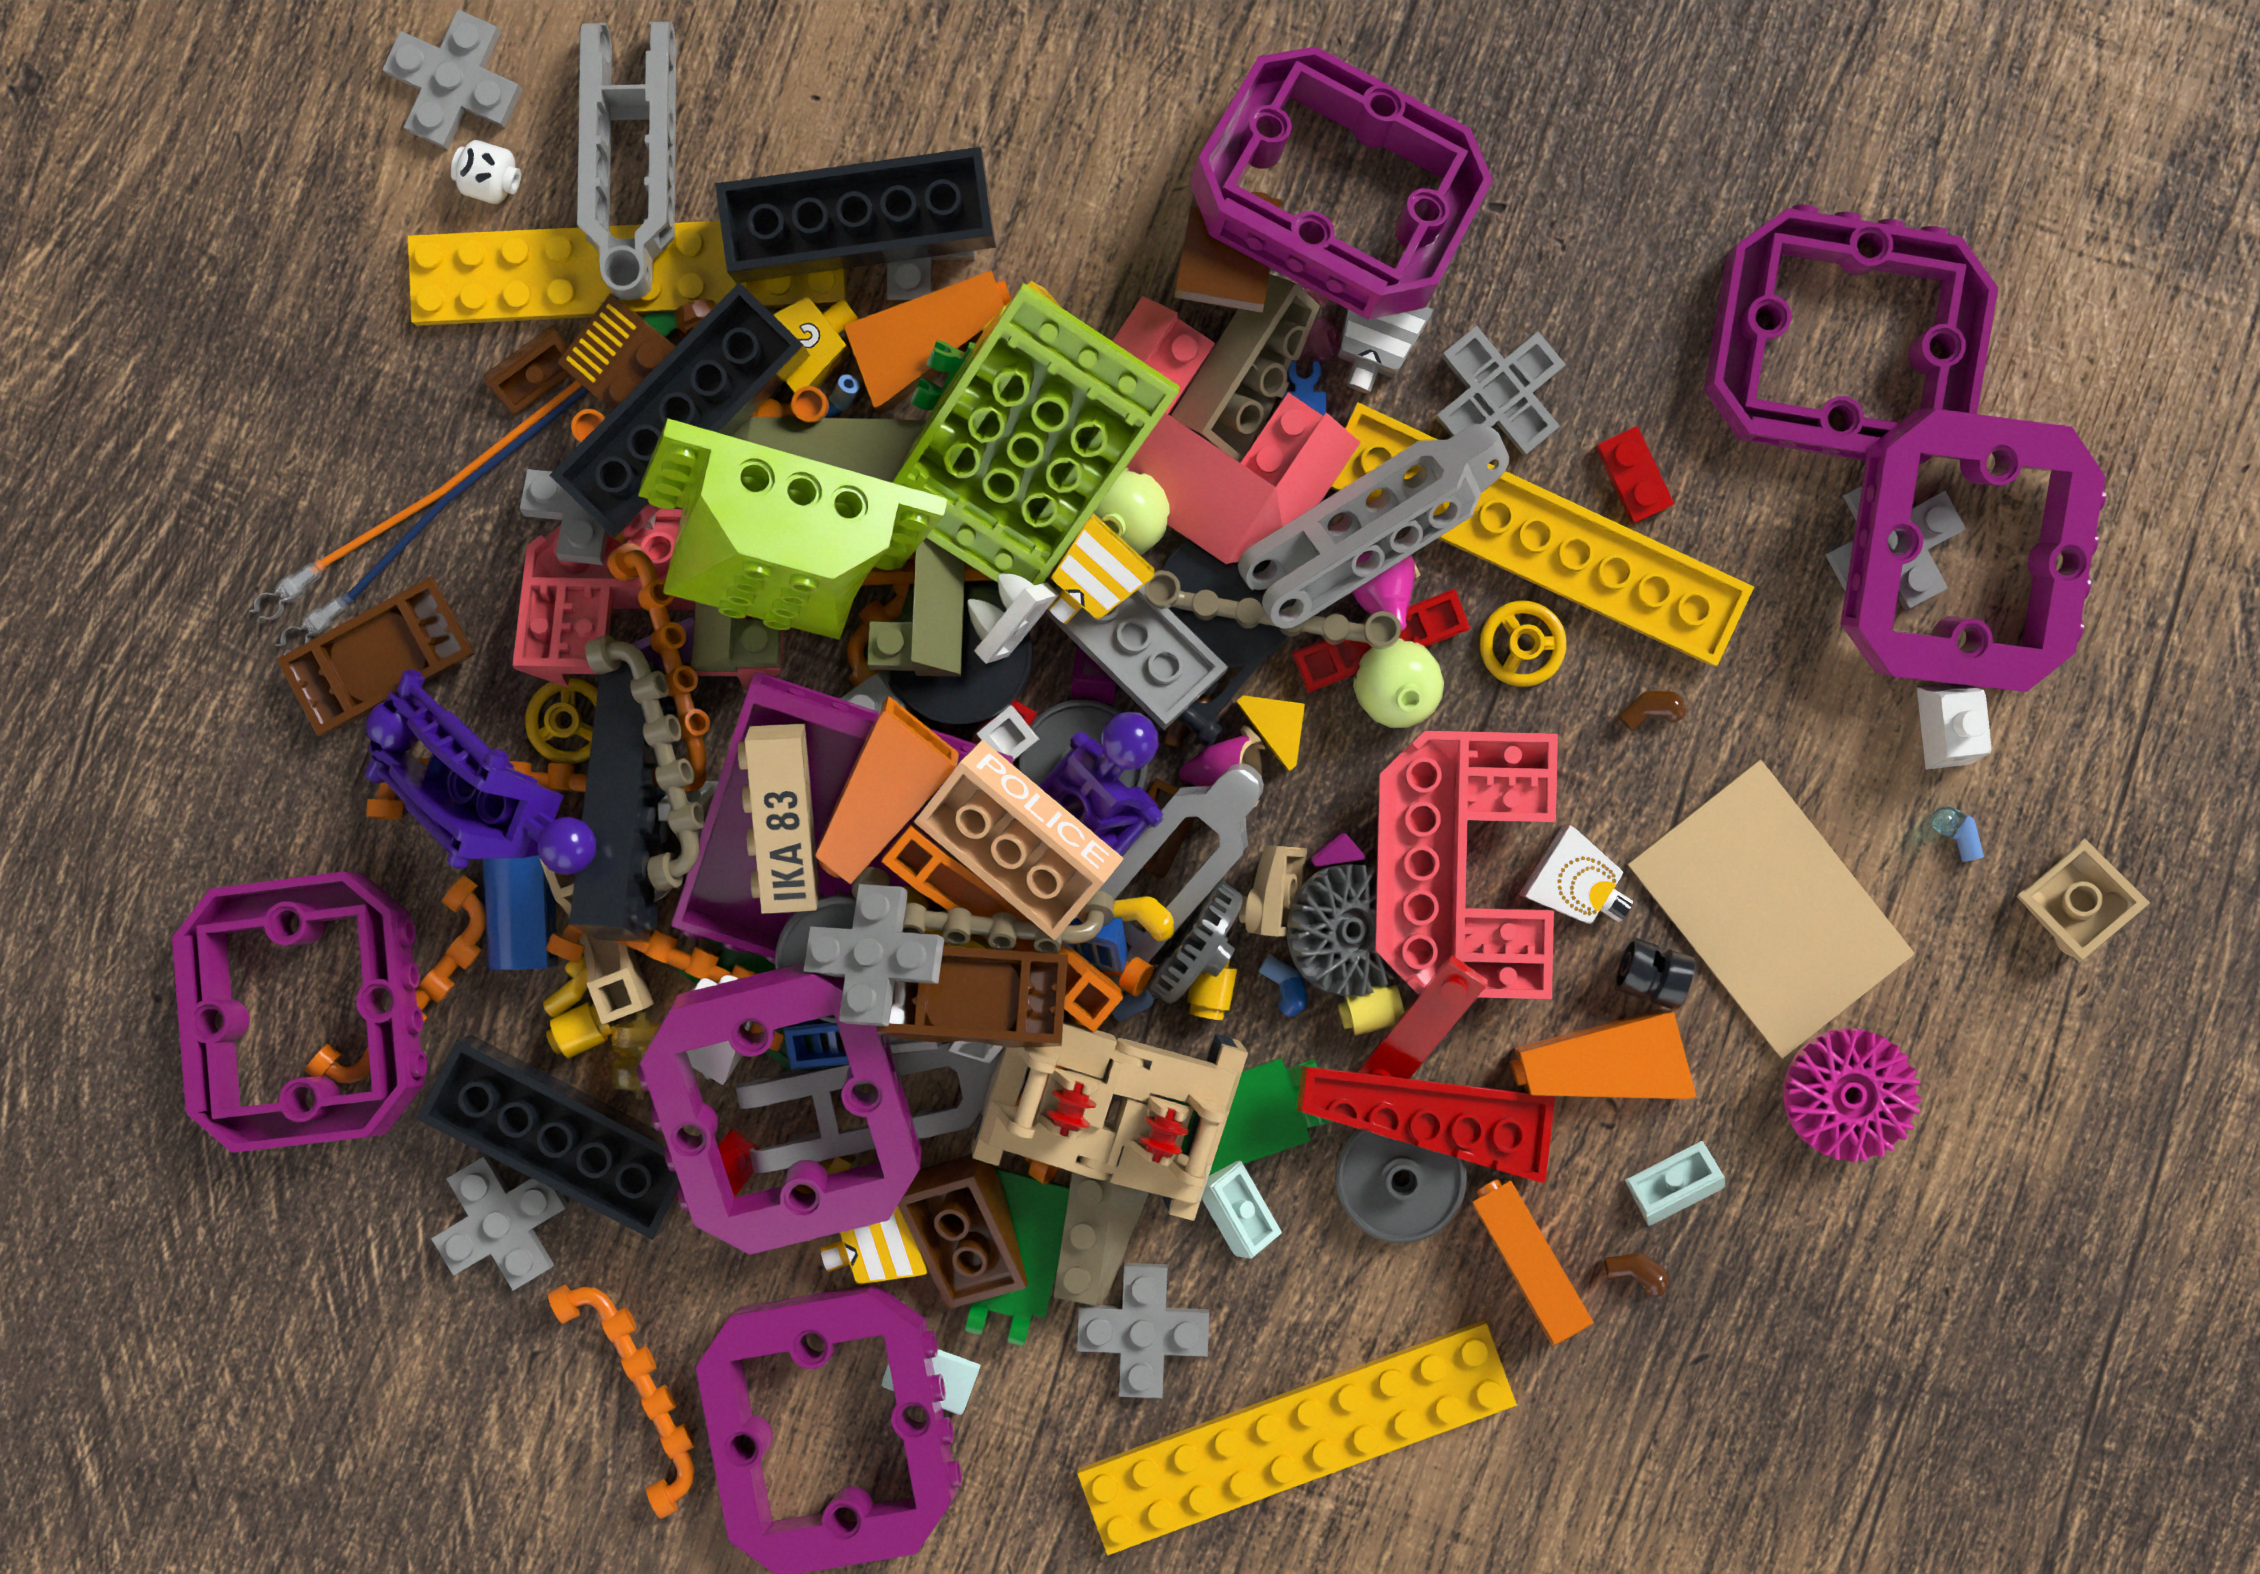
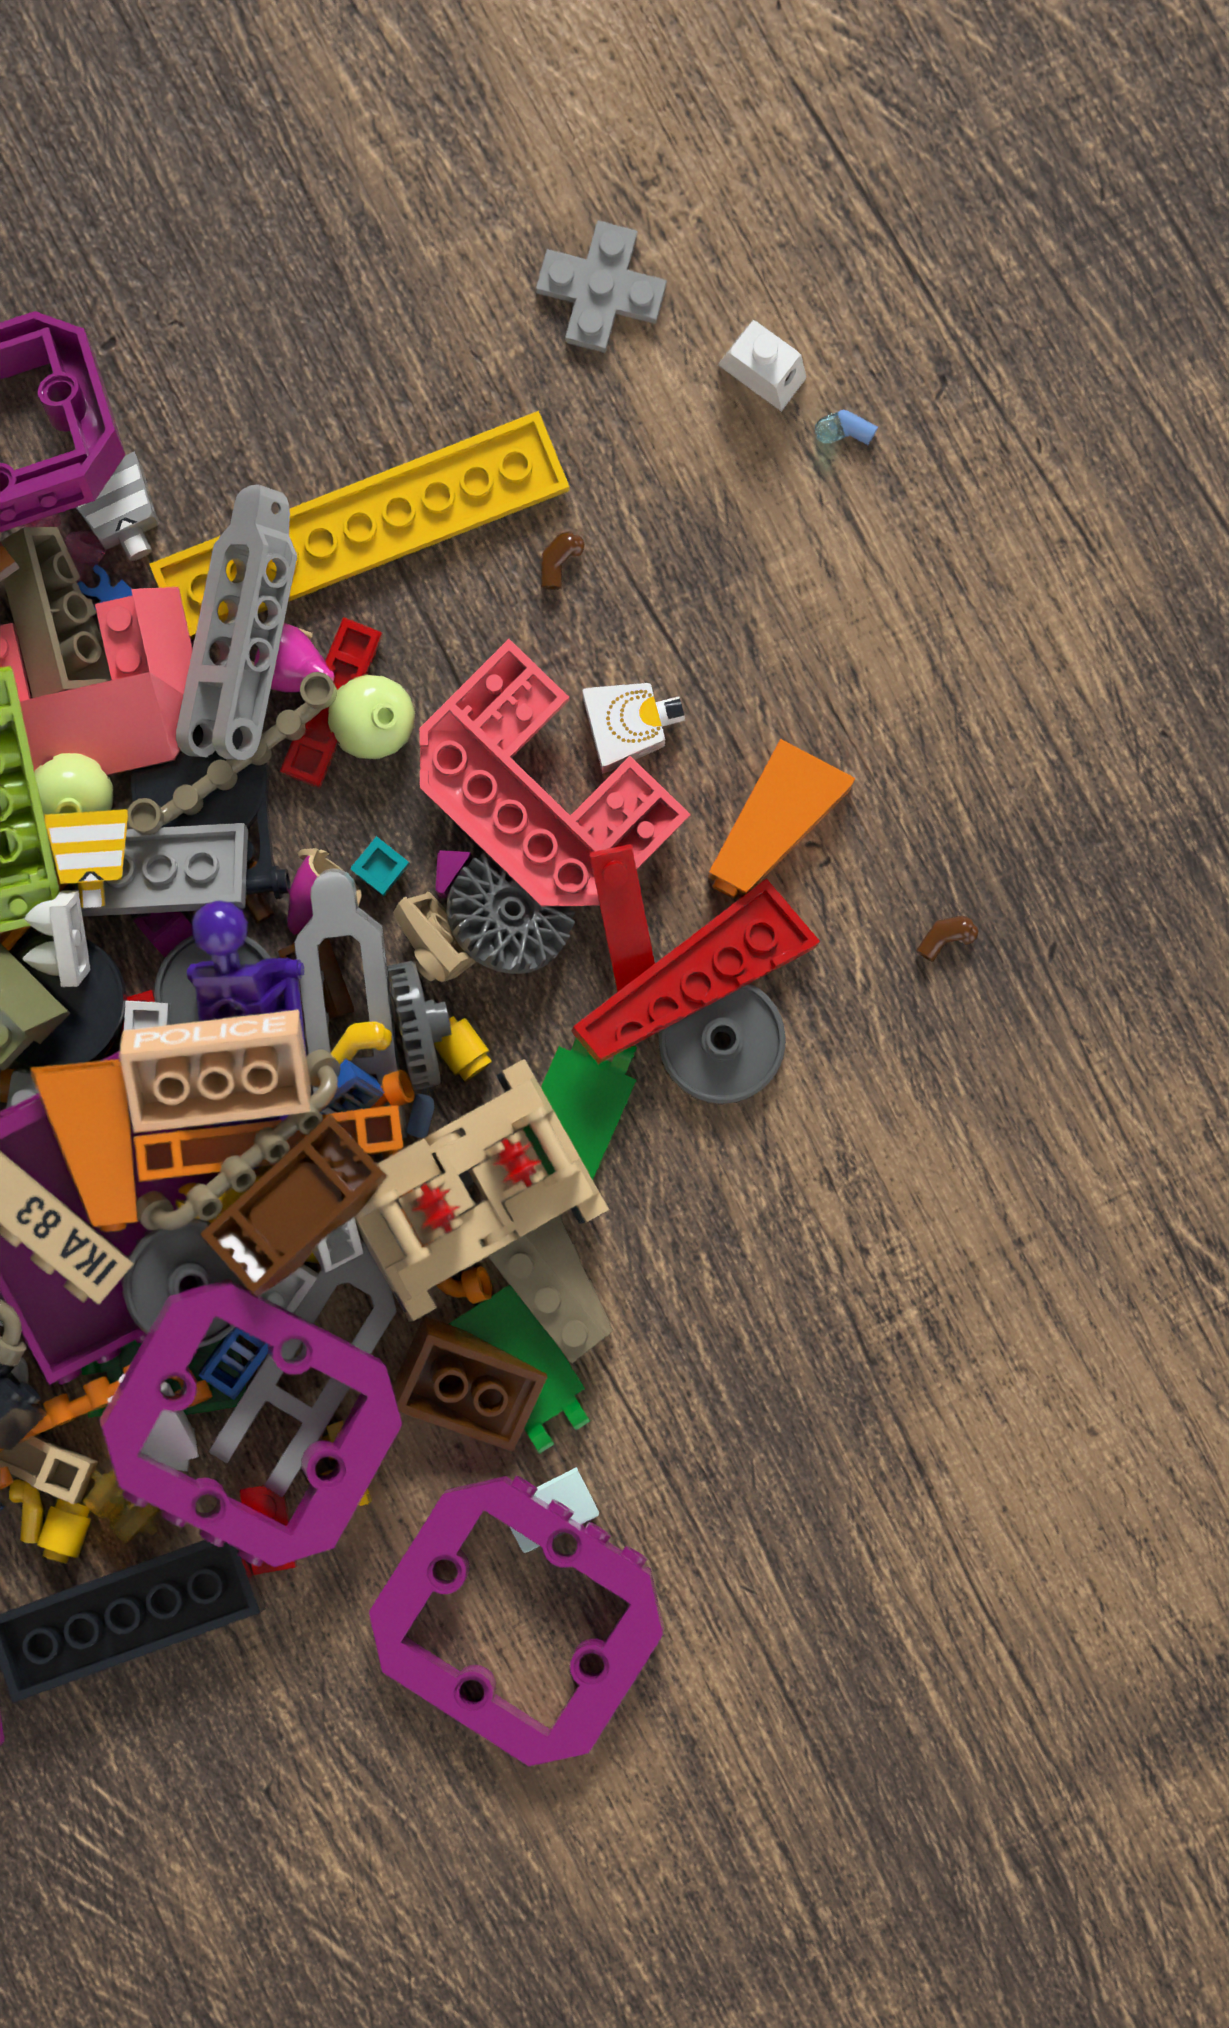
camera: 45 degrees left, 5 degrees down
light grey plate [431,1155,569,1291] -> none
orange bar [548,1284,696,1519] -> none
light grey plate [803,884,944,1027] -> none
torso [821,1206,929,1284] -> none
light grey plate [1077,1263,1209,1398] -> none
yellow plate [1077,1320,1517,1556] -> none
light aqua slope [1202,1161,1282,1259] -> none
yellow slope [1235,695,1305,771] -> none
arm [1258,954,1308,1017] -> none
light yellow brick [1338,985,1404,1036] -> none
light grey plate [1435,326,1566,456] -> none
orange slope [1473,1179,1594,1347] -> none
yellow piece [1480,600,1566,687] -> none
red plate [1595,426,1675,524] -> none
black wheel [1615,937,1695,1011] -> none
light aqua slope [1625,1141,1725,1226] -> none
tan piece [1626,759,1915,1059] -> none
magenta panel [1704,204,1998,465] -> none
dark pink wheel [1783,1028,1921,1163] -> none
magenta panel [1840,409,2106,692] -> none
tan slope [2017,838,2150,963] -> none
none -> teal plate [350,836,410,897]

